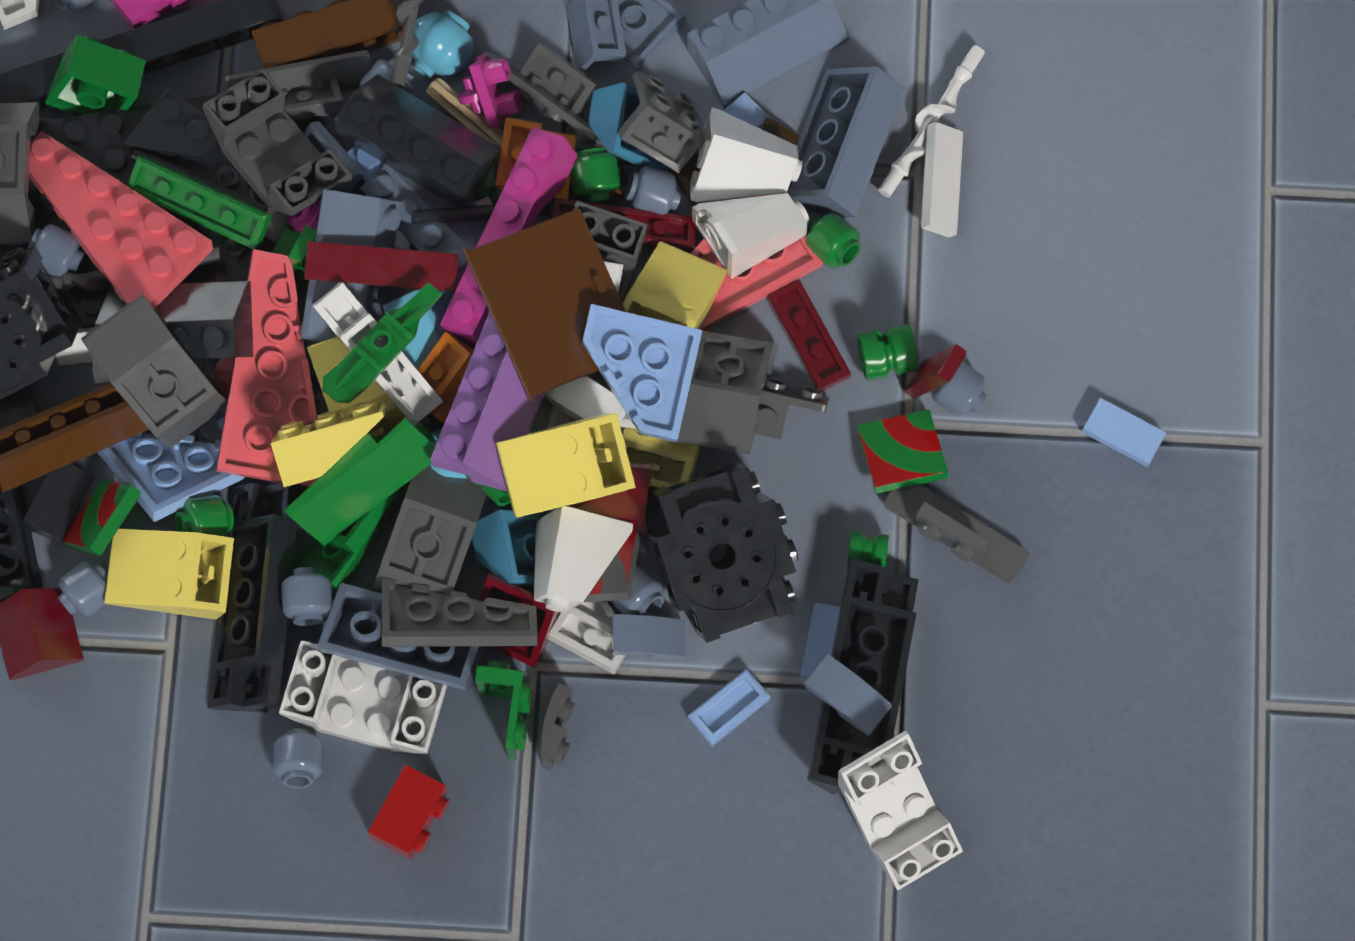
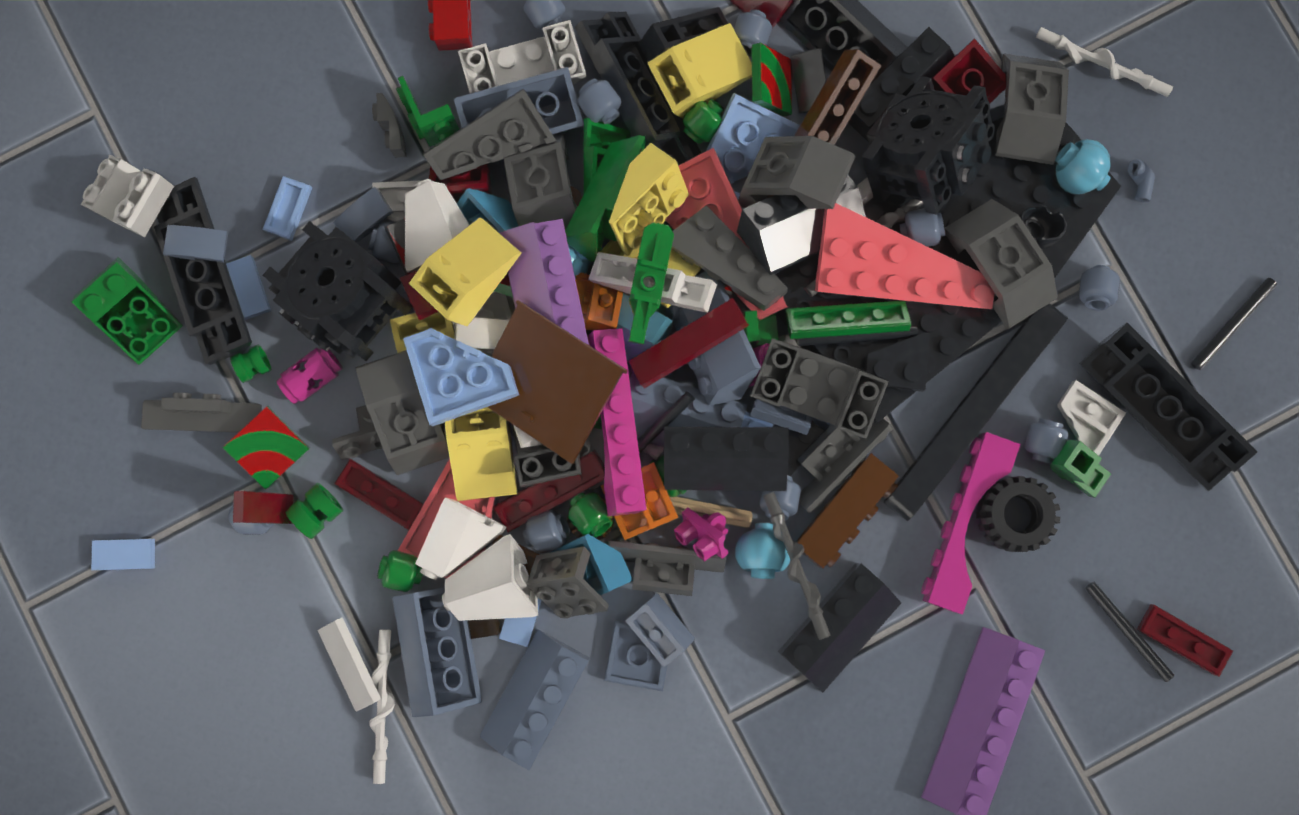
camera: 150 degrees right, 10 degrees up
green slope [45,35,146,115] -> none
none -> green slope [71,257,183,365]
none -> dark pink piece [276,348,343,404]
none -> black slope [638,7,729,62]
none -> dark grey wing [671,205,788,311]

